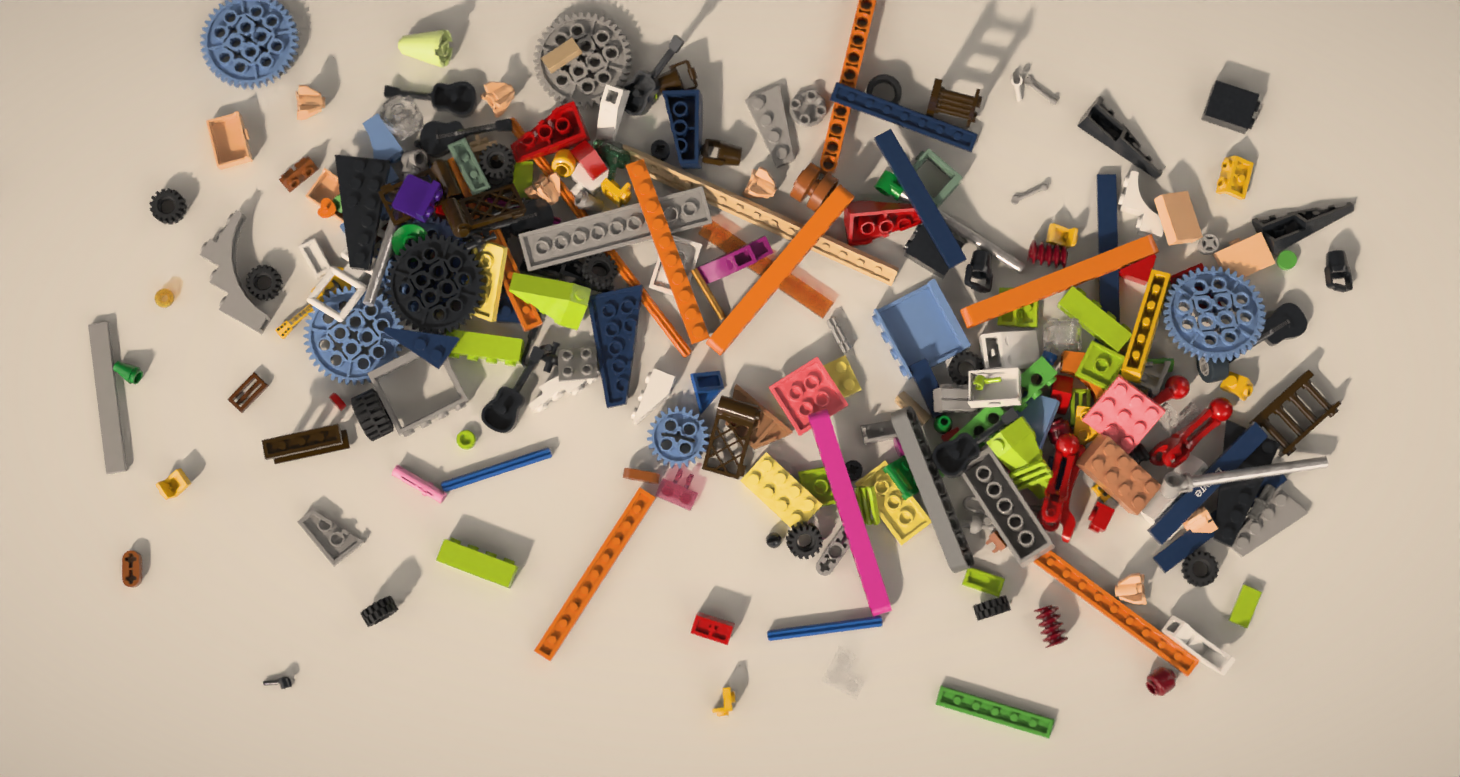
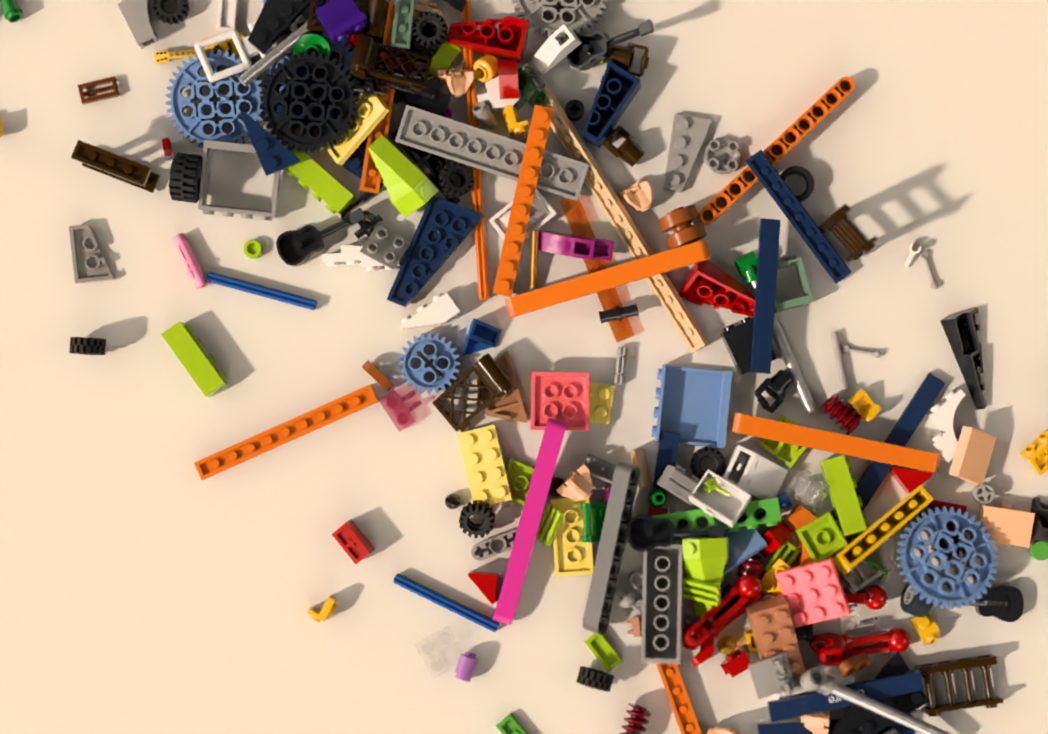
camera: 25 degrees right, 5 degrees up
none -> medium lavender brick [455,651,479,682]
none -> red slope [467,571,498,604]
none -> light nougat brick [556,464,593,500]
none -> black pin [599,304,639,324]
none -> clear yellow plate [717,636,736,656]
none -> light grey hinge [748,653,796,699]
none -> light grey bar [831,332,849,390]
none -> dark orange beam [838,652,871,677]

